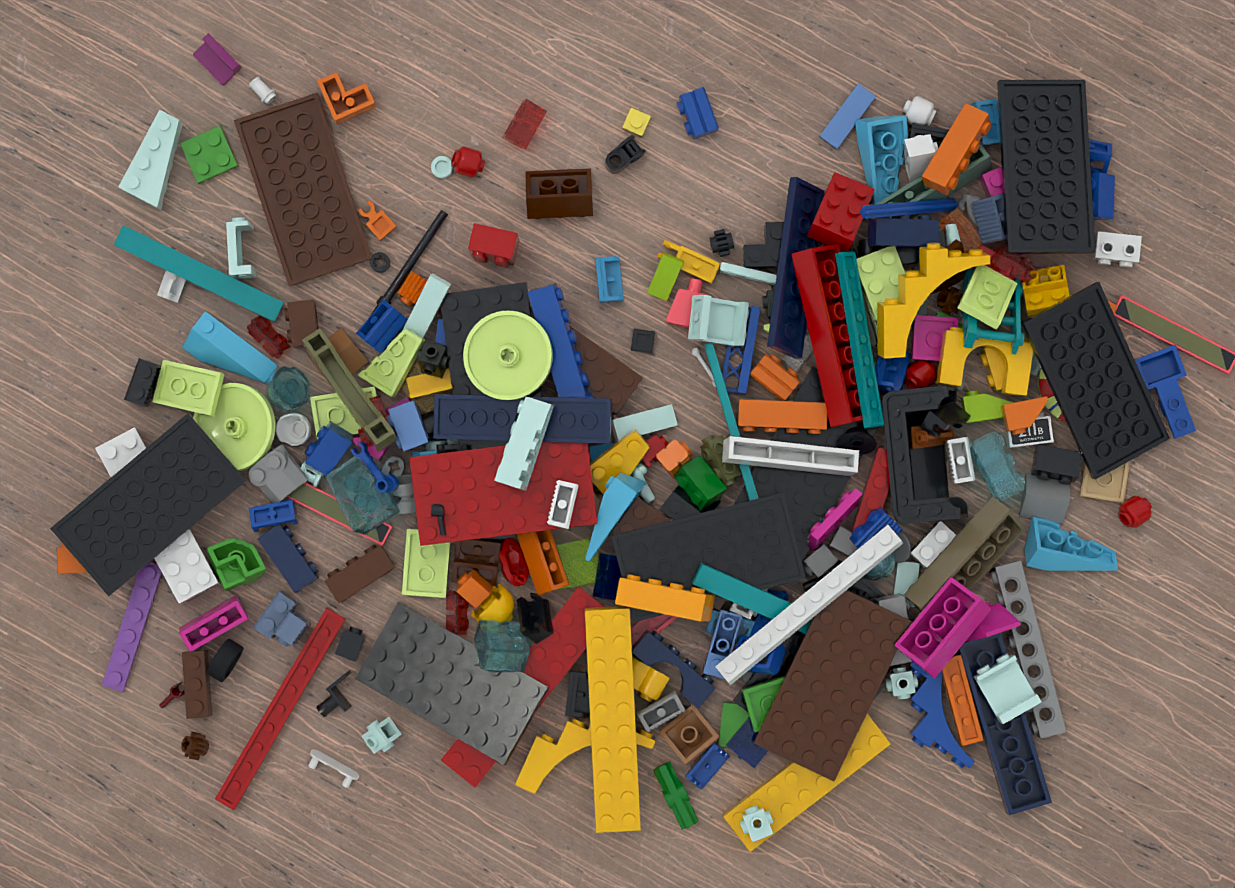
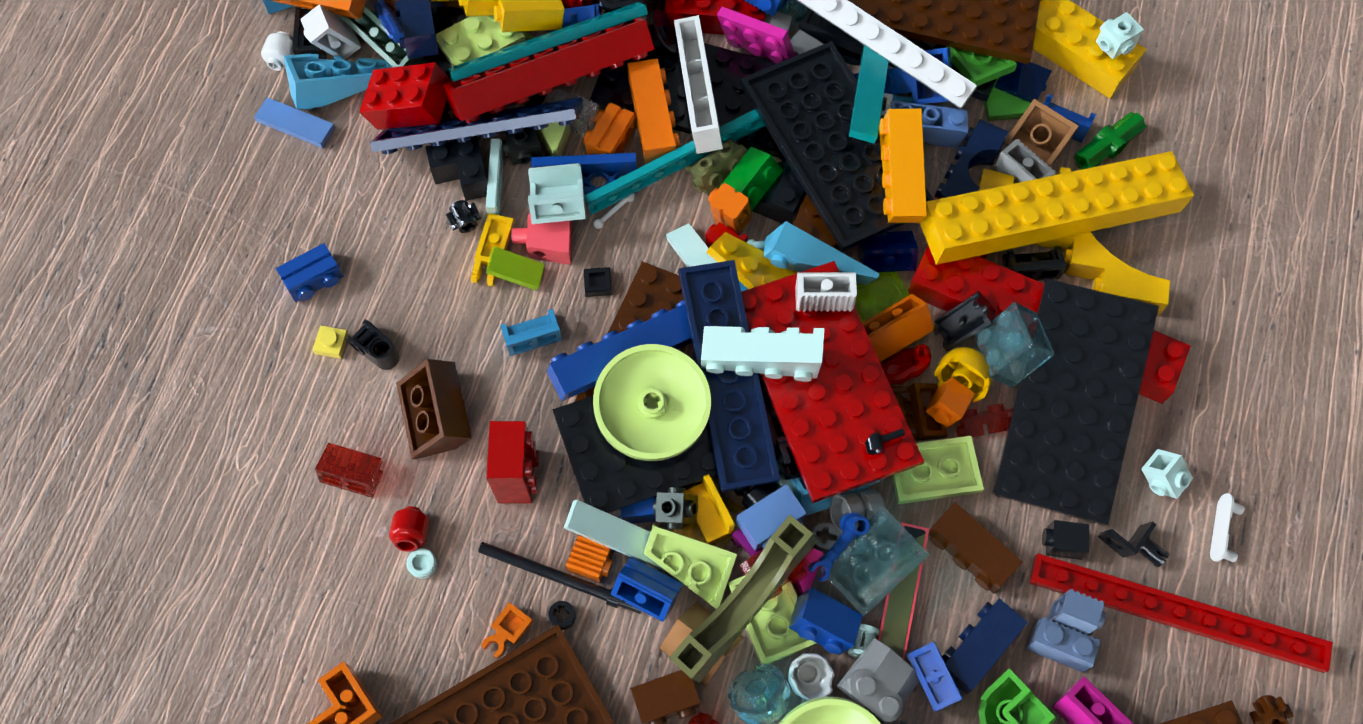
camera: 100 degrees left, 20 degrees down
black tyre [207,638,244,682] -> none

